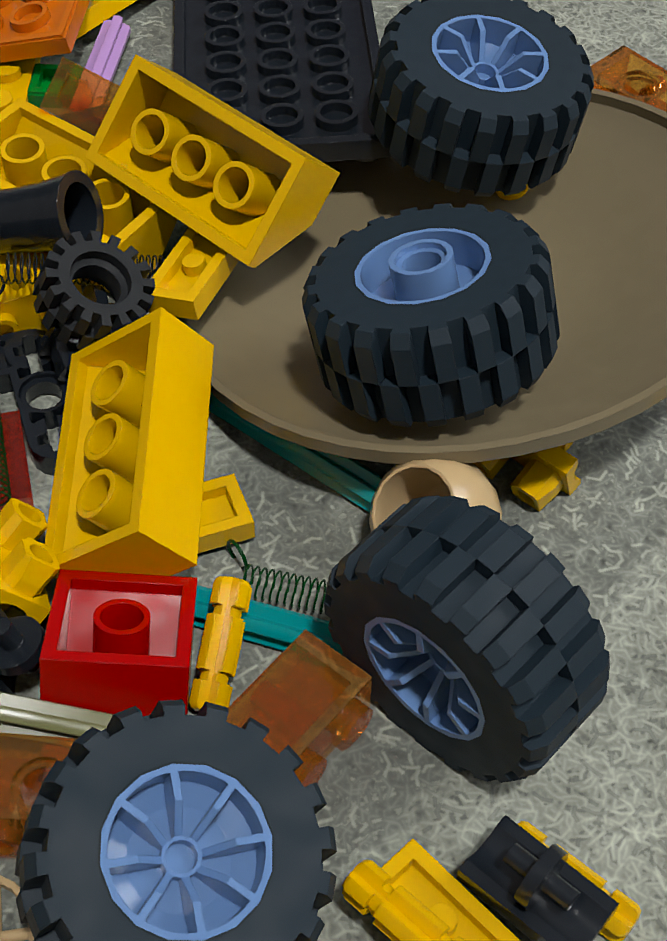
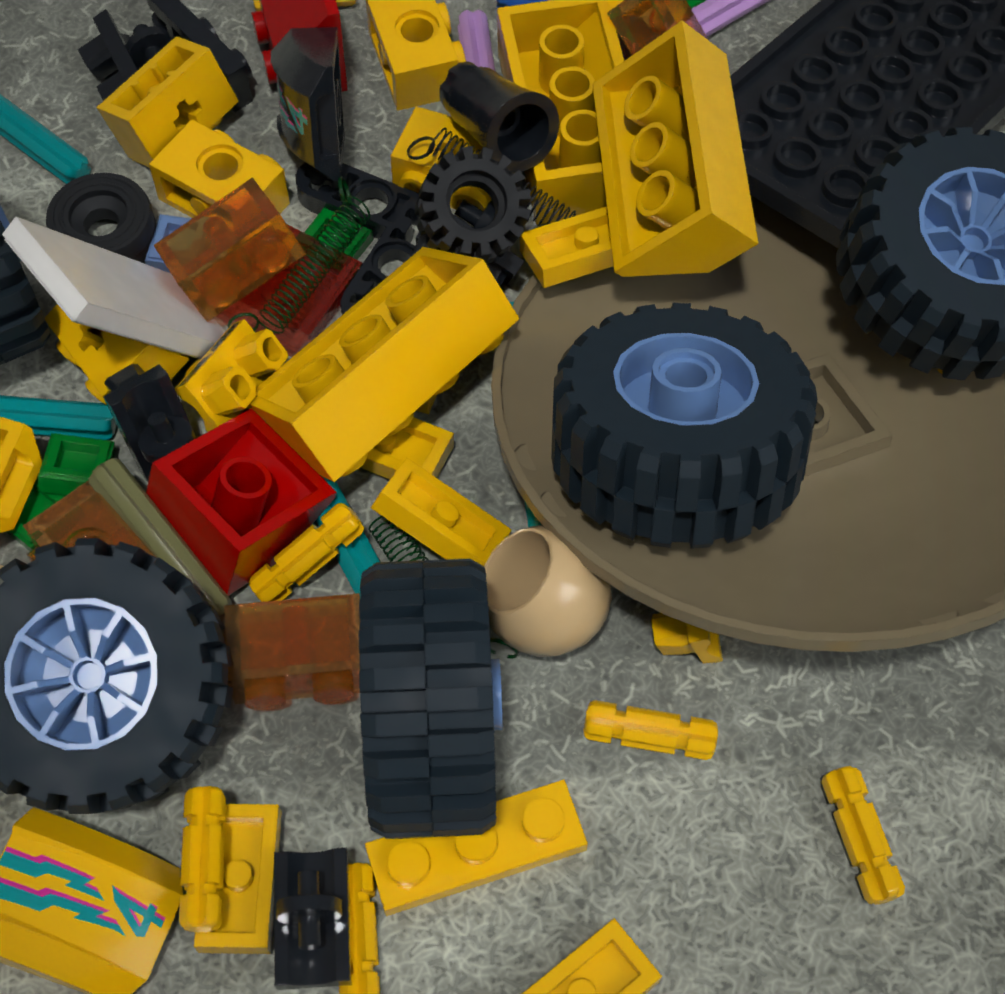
camera: 45 degrees right, 10 degrees up
none -> yellow plate [365,779,588,916]
none -> yellow plate [371,457,512,566]
none -> yellow axle [583,700,718,760]

